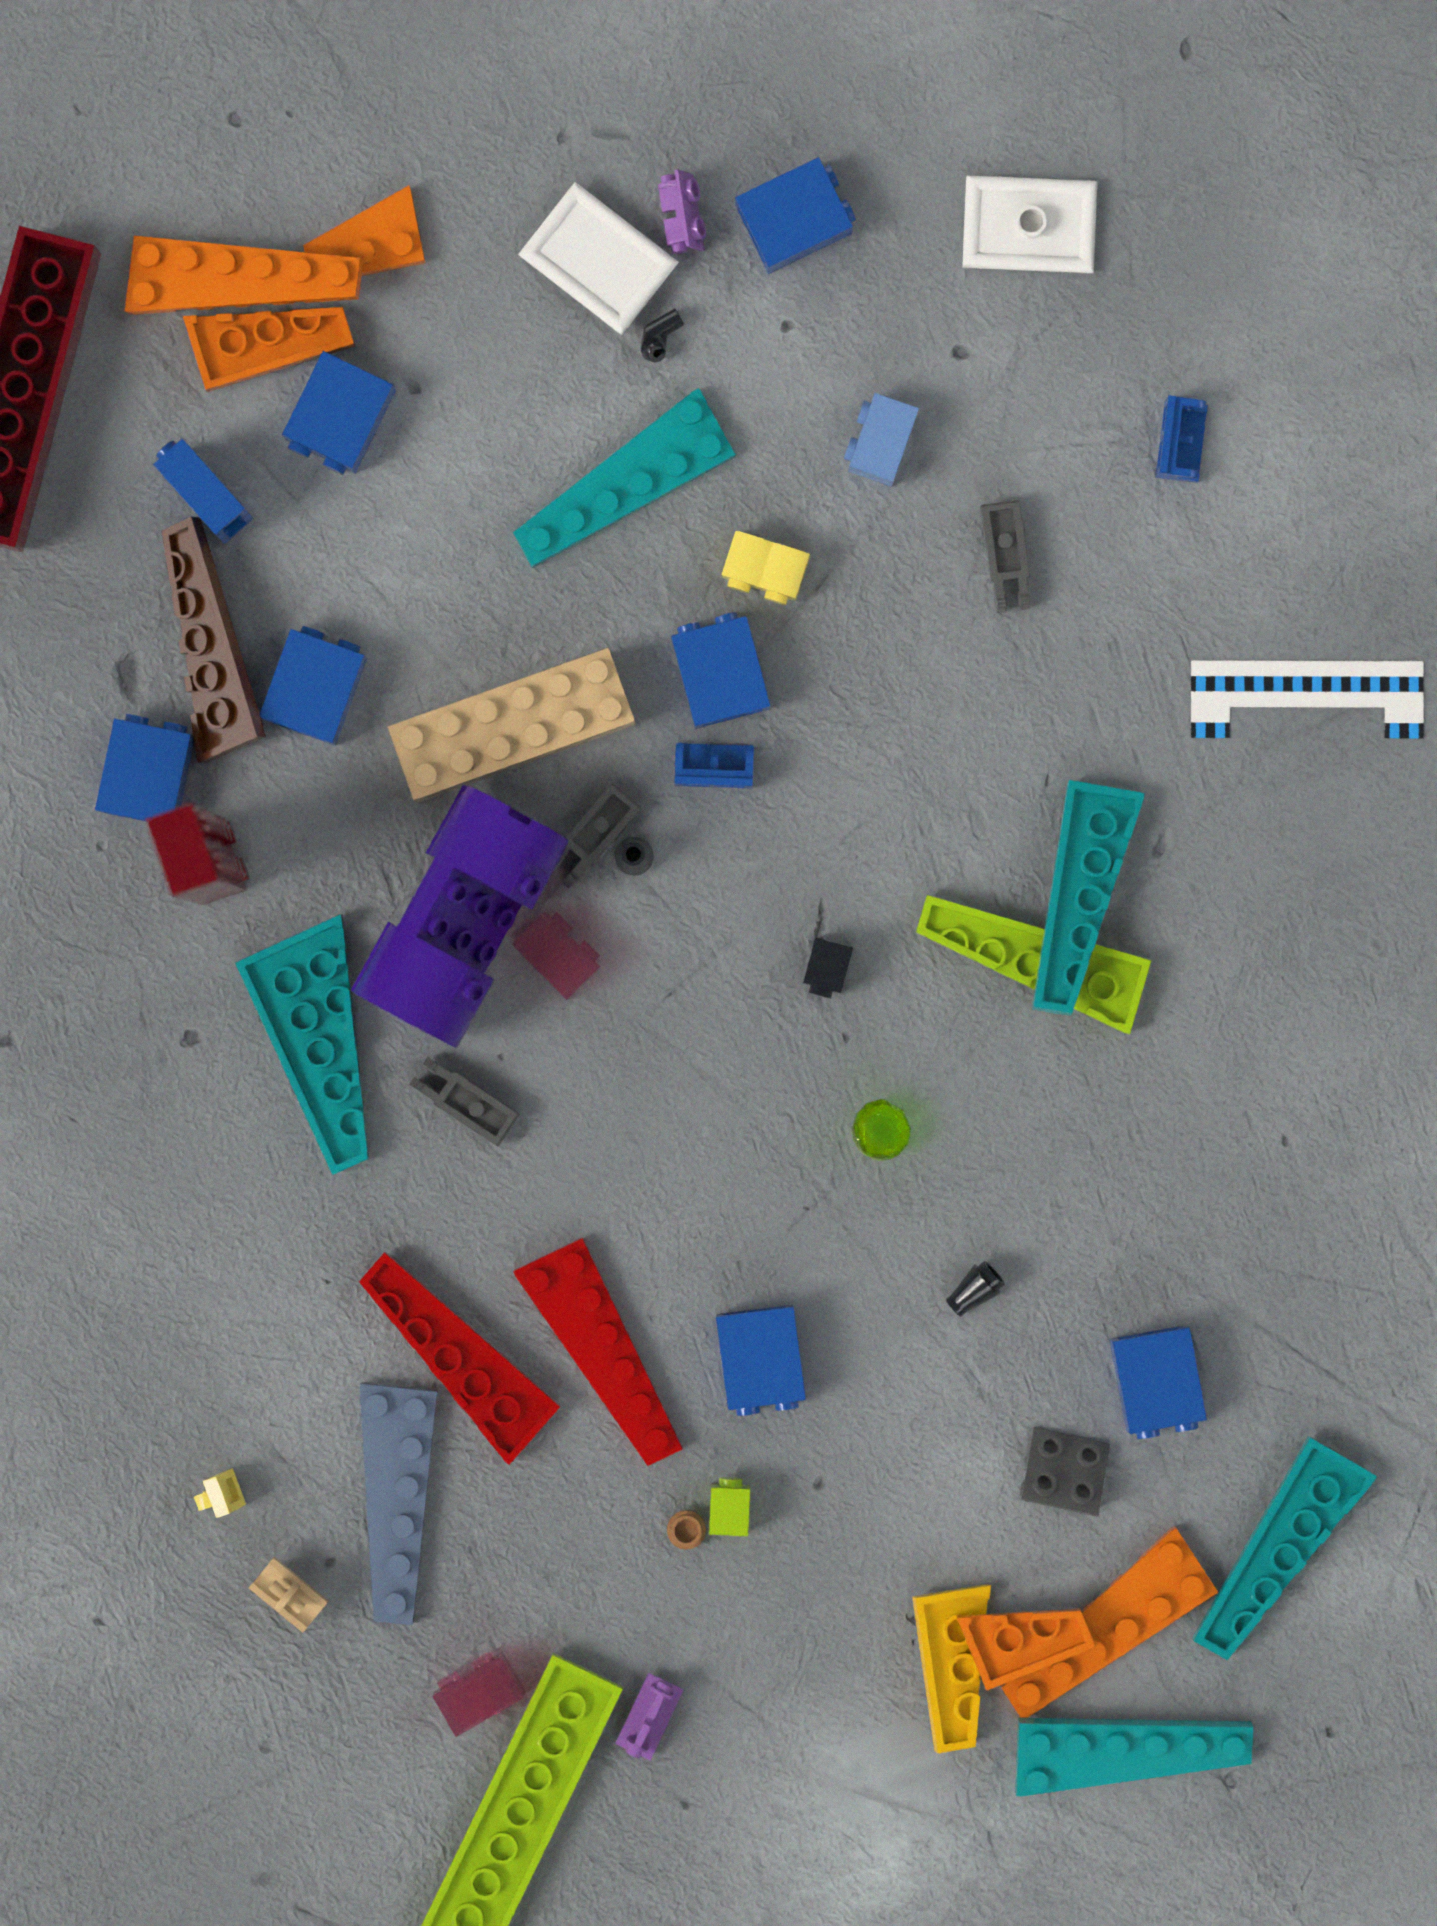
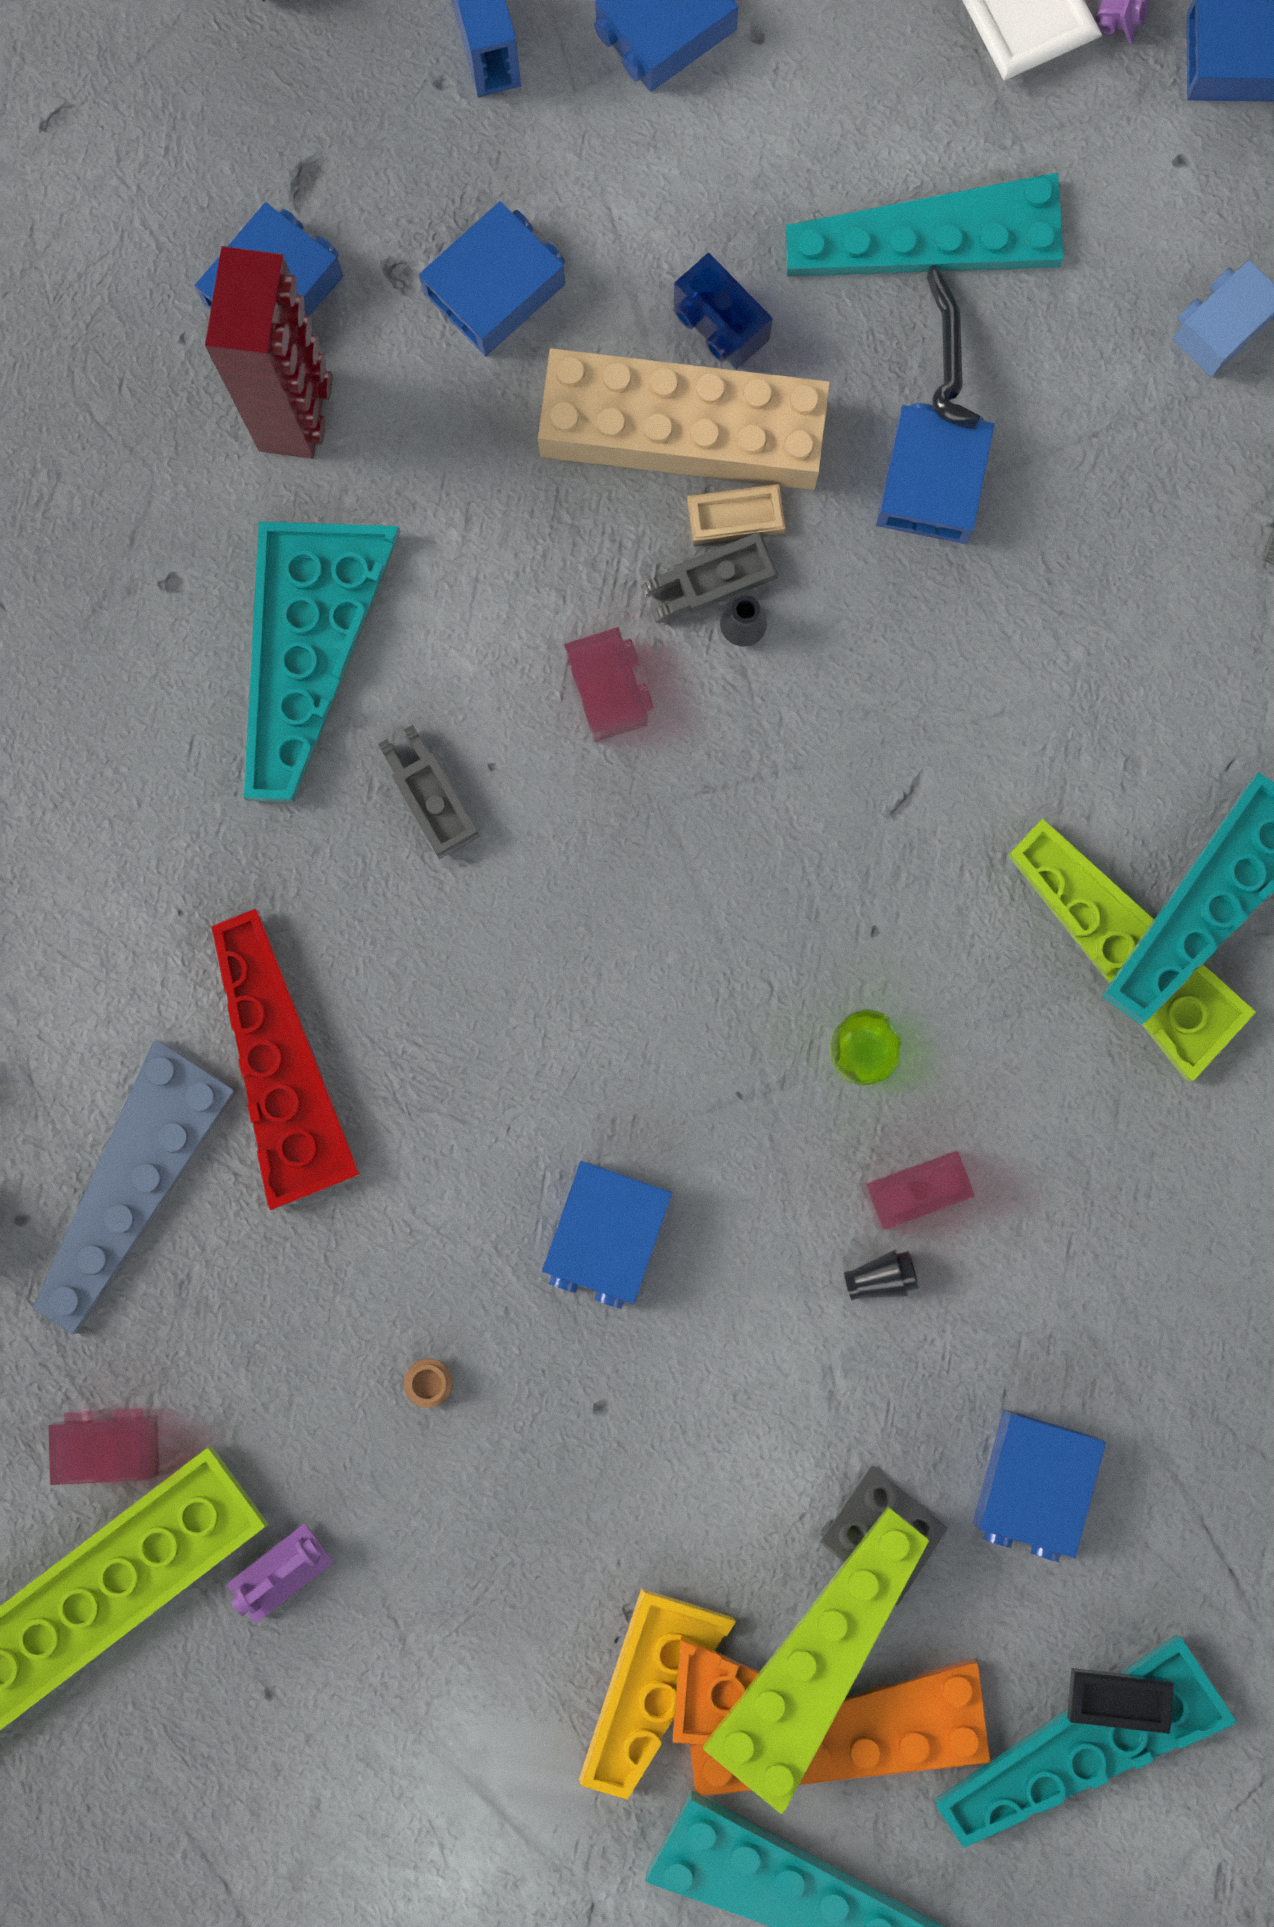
camera: 25 degrees right, 5 degrees down
reddish brown wing [162,516,266,763] -> none
dark purple cylinder [351,785,569,1048] -> none
red wing [513,1237,683,1466] -> none
black arm [640,308,684,363] -> none
blue hinge [674,743,754,789] -> none
lime brick [709,1477,750,1536] -> none
light yellow brick [722,531,810,605] -> none
black brick [803,938,853,999] -> none
none -> clear blue brick [673,252,773,370]
none -> tan tile [687,484,786,546]
none -> lime wing [703,1506,929,1815]
none -> clear pink brick [861,1150,975,1230]
none -> black piece [927,266,980,429]
none -> black tile [1067,1668,1174,1734]

